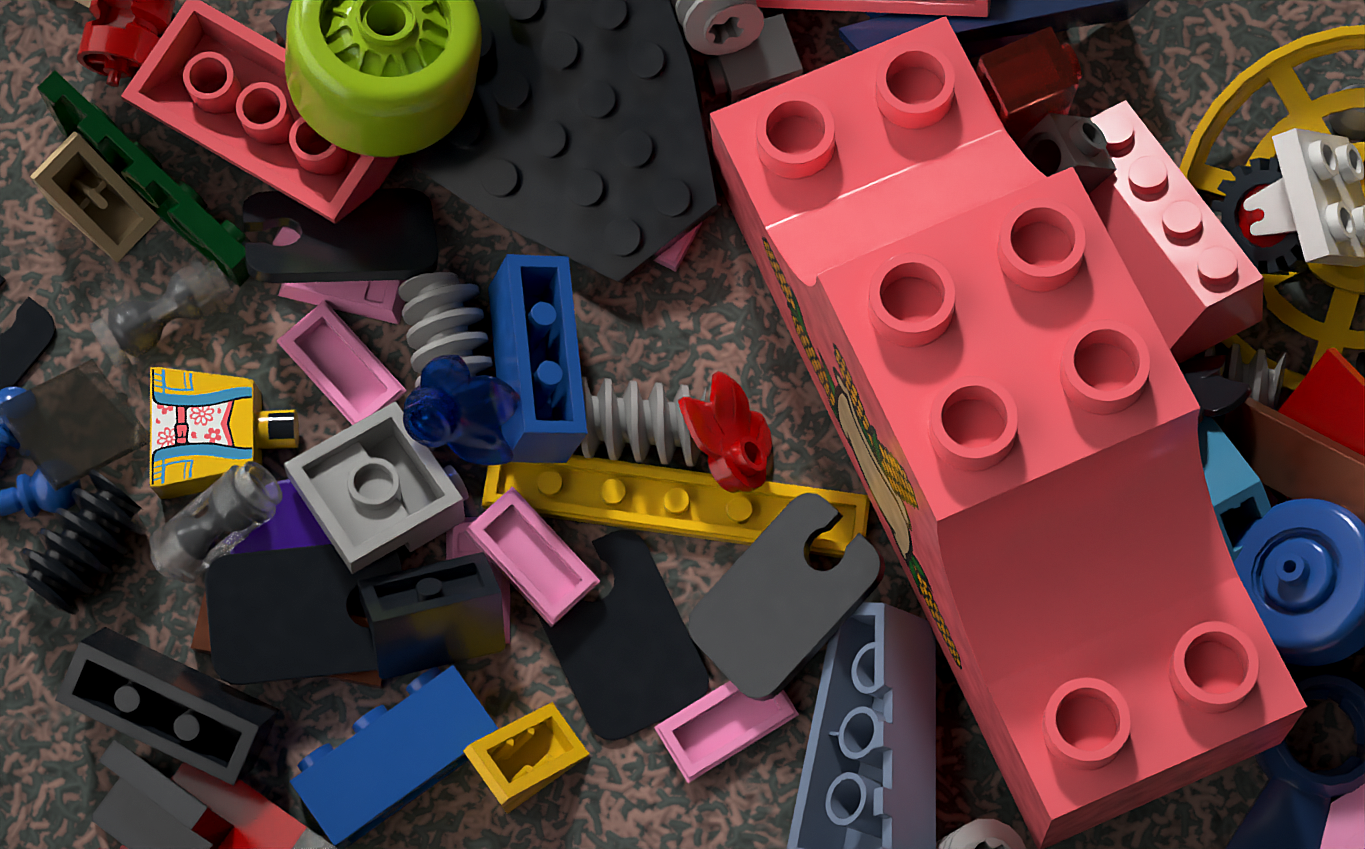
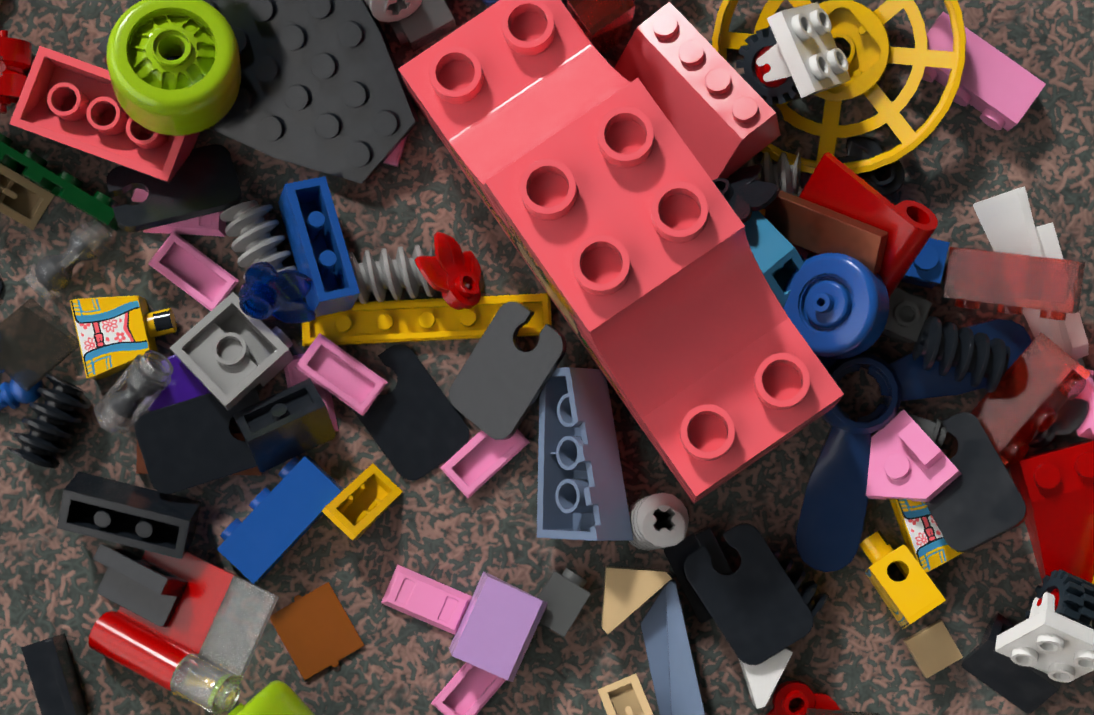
camera: 10 degrees left, 10 degrees up
dark grey brick [1016,113,1117,194] -> none

